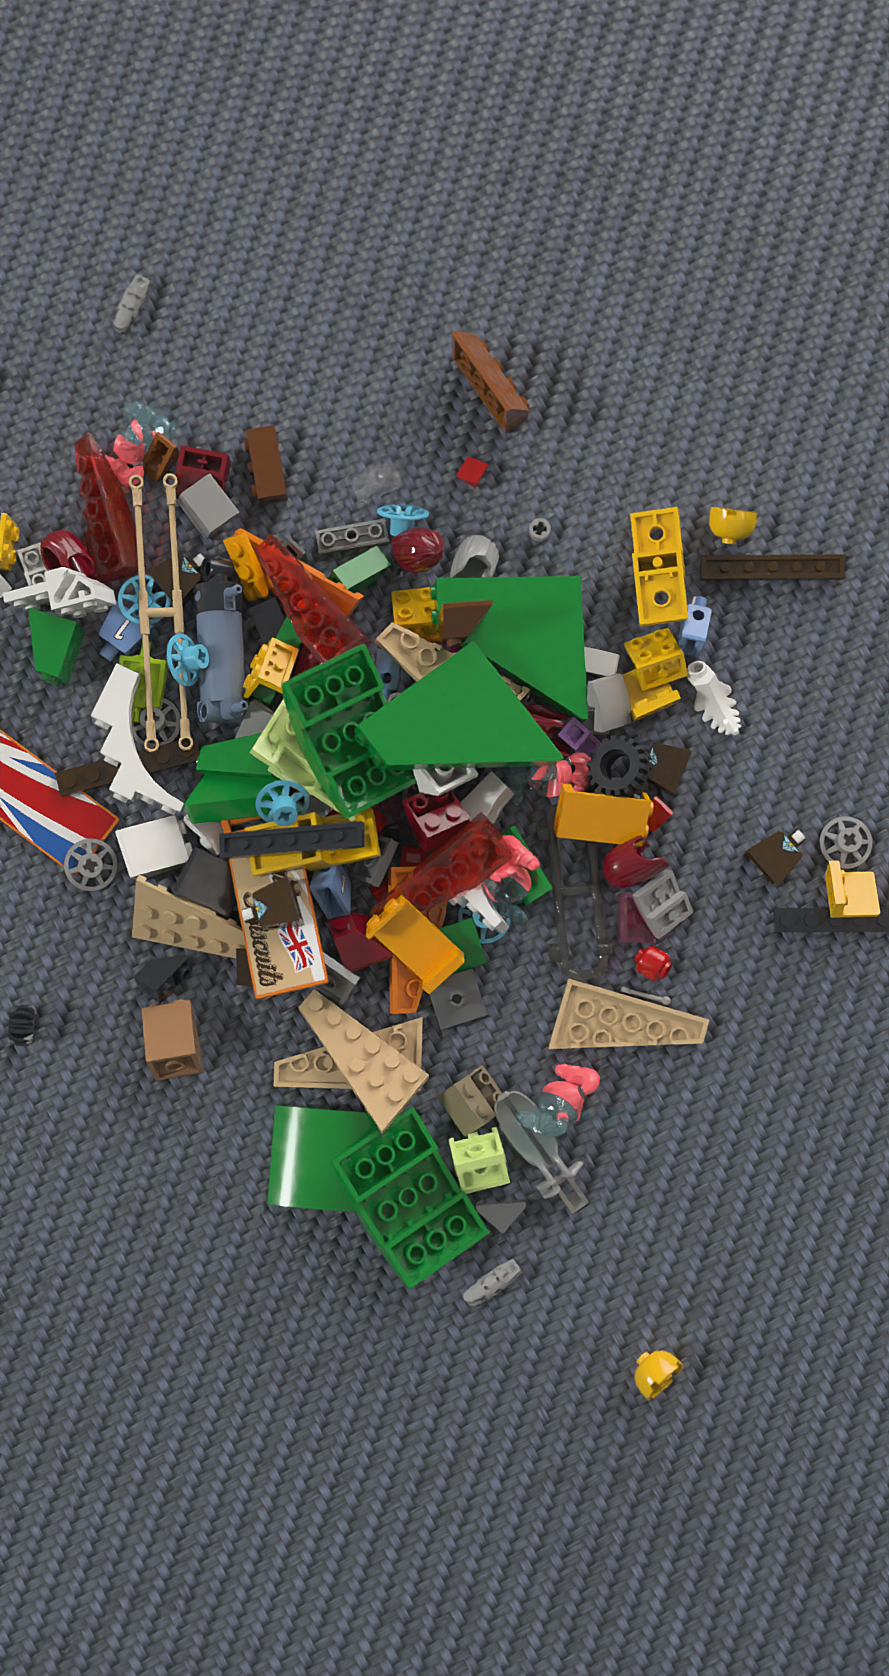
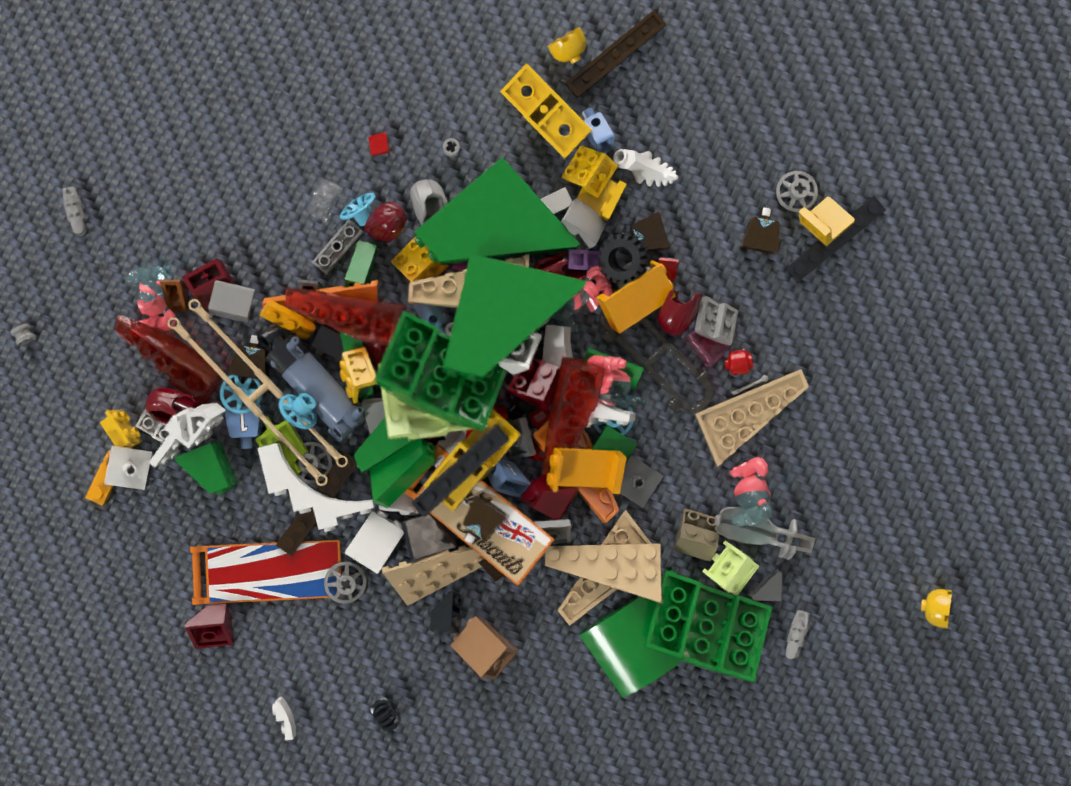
camera: 40 degrees left, 5 degrees up
reddish brown brick [243,425,288,505] -> none
medium azure wheel [255,780,310,826] -> none
reddish brown slope [437,600,493,647] -> none
dark orange slope [452,331,530,433] -> none

